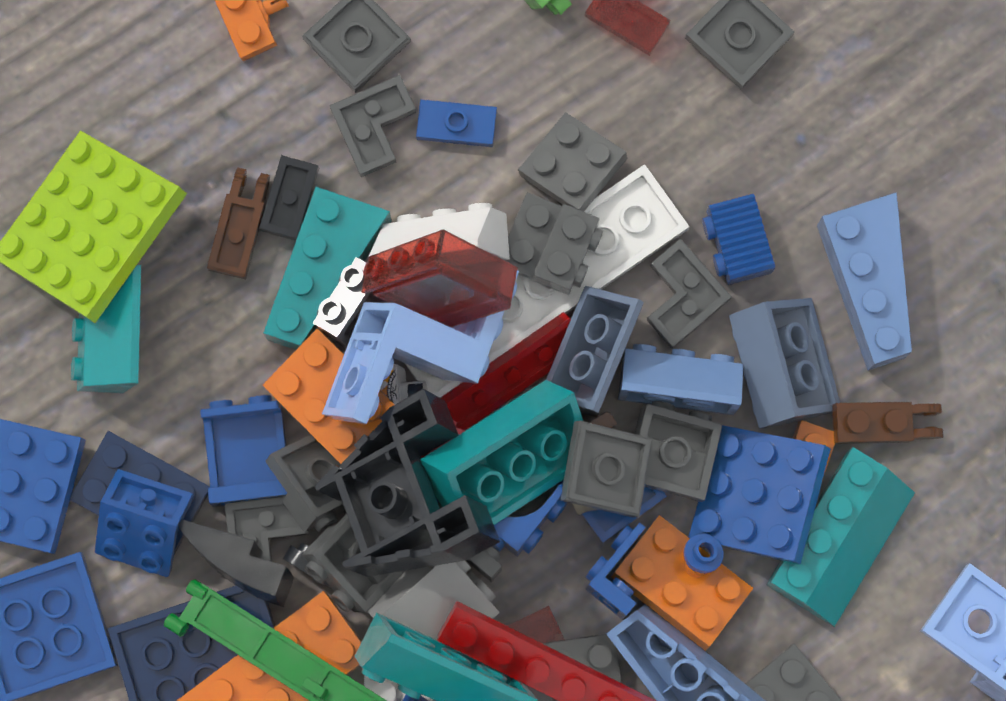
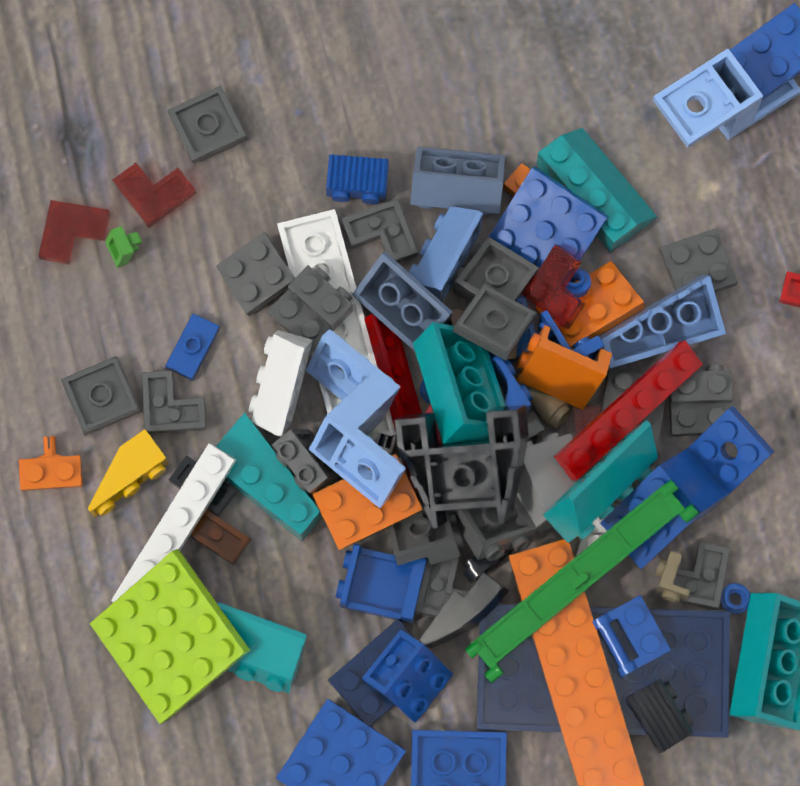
camera: 70 degrees left, 5 degrees down
clear red window [361,229,518,327] -> none
medium blue wedge [817,192,912,370] -> none
reddish brown hinge [832,402,943,444] -> none
none -> yellow slope [88,429,169,517]
none -> white plate [111,444,237,602]
none -> orange panel [516,325,612,410]
none -> clear red plate [523,244,586,329]
none -> dark tan cone [530,388,572,429]

